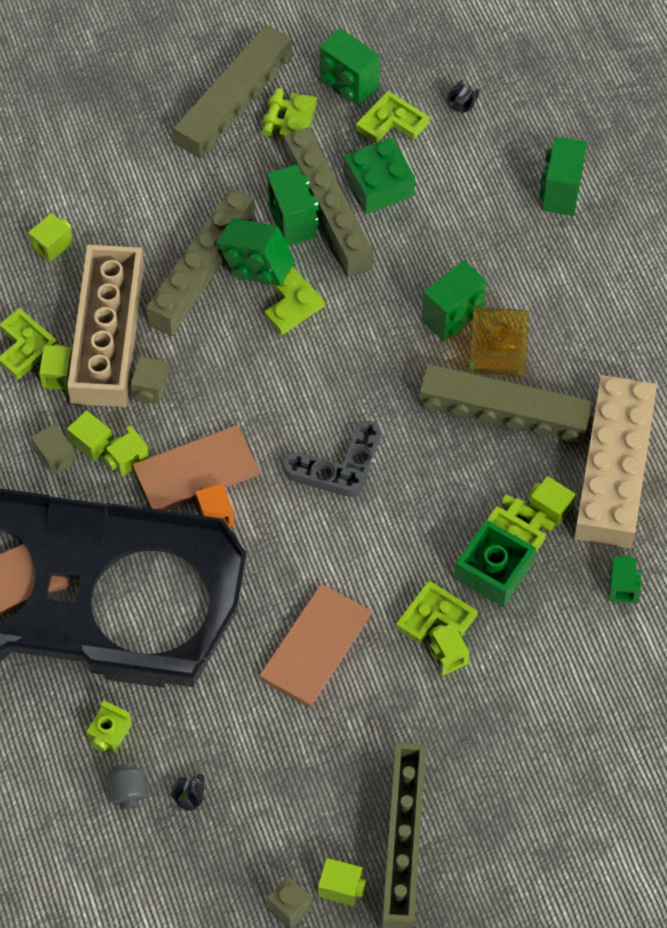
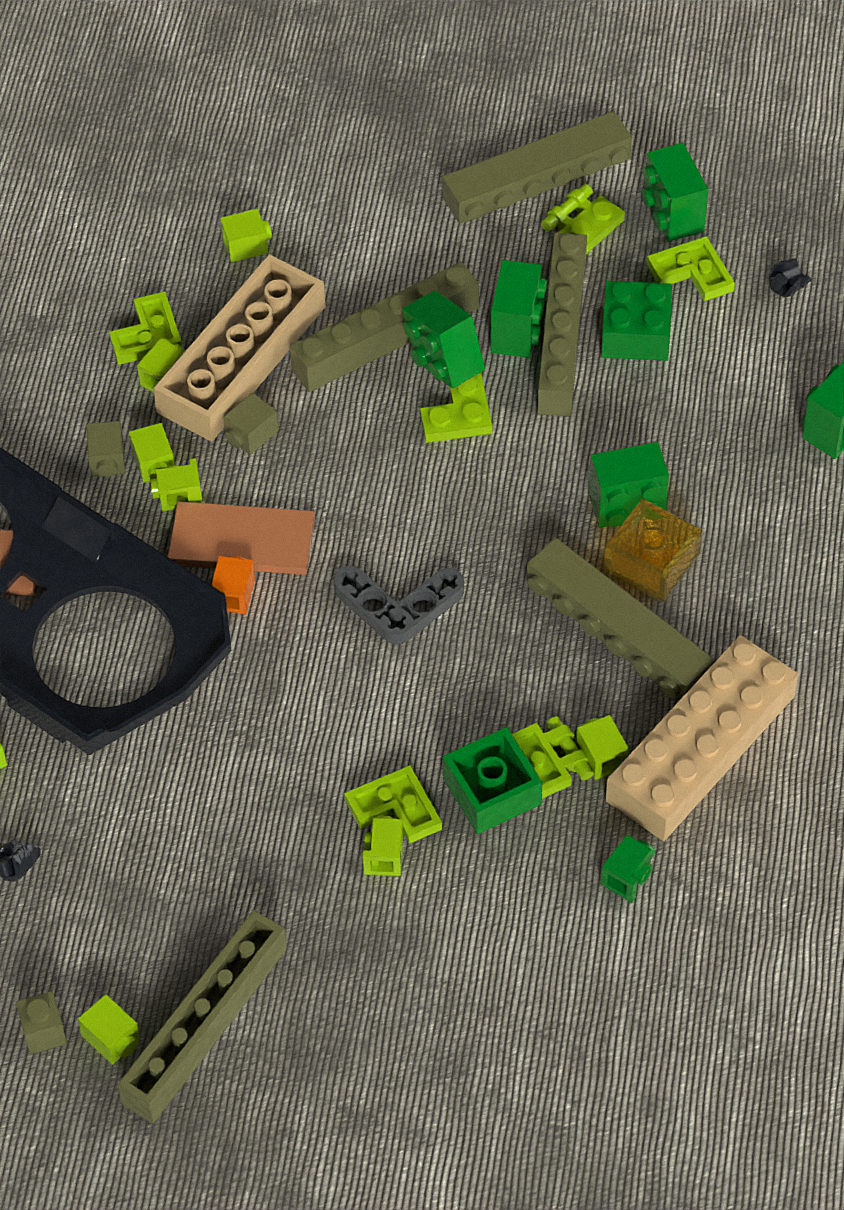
camera: 30 degrees right, 5 degrees down
nougat tile [259,583,372,708] -> none

